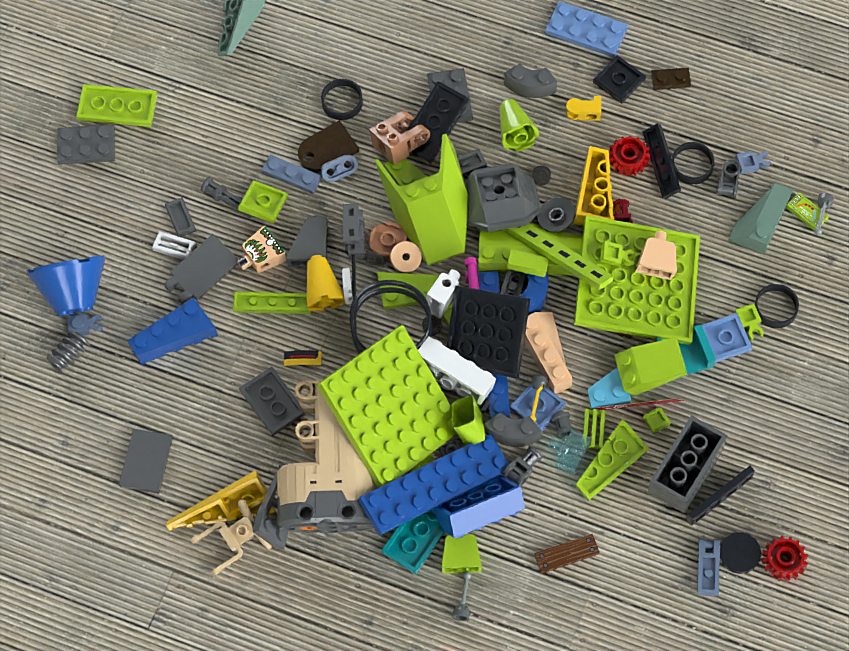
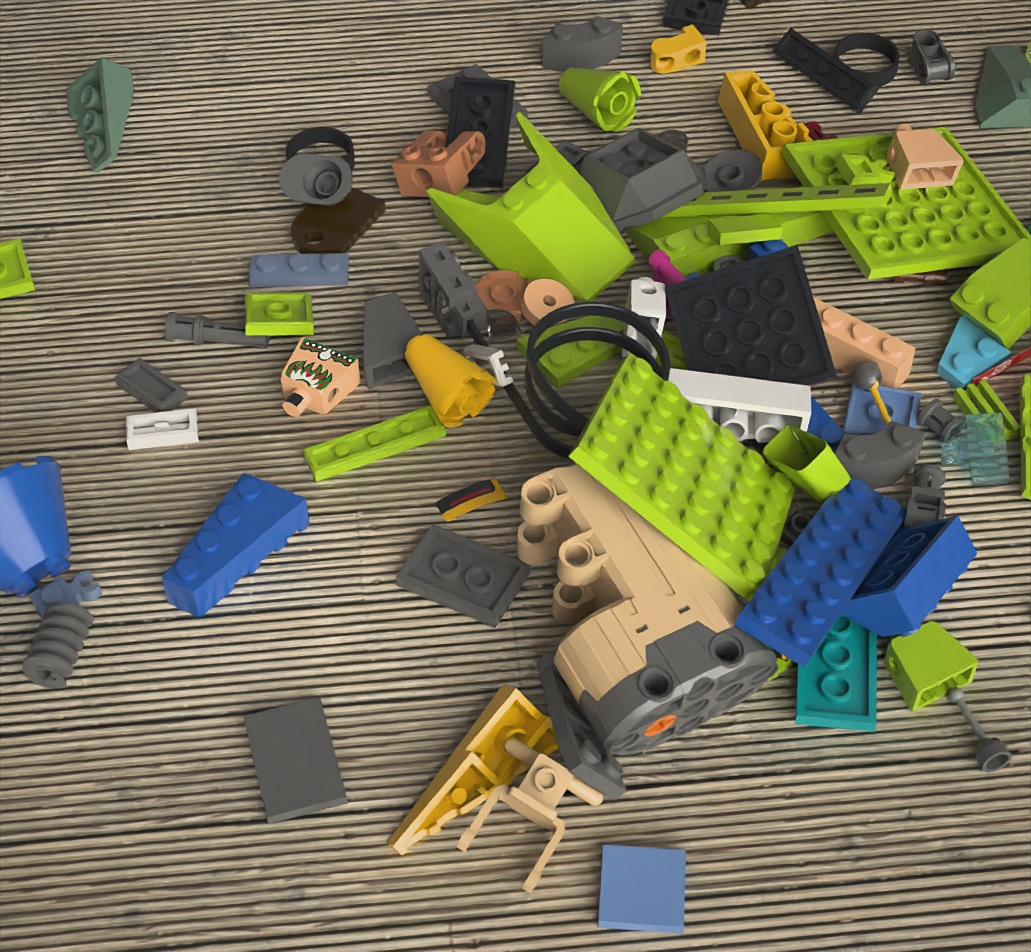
camera: 30 degrees left, 15 degrees down
dark grey tile [164,234,238,305] -> none
sand blue plate [321,155,358,182] -> none
red gear [609,136,650,177] -> none
sand blue plate [734,151,771,174] -> none
none -> dark grey piece [279,153,353,206]
none -> medium blue tile [598,844,686,934]

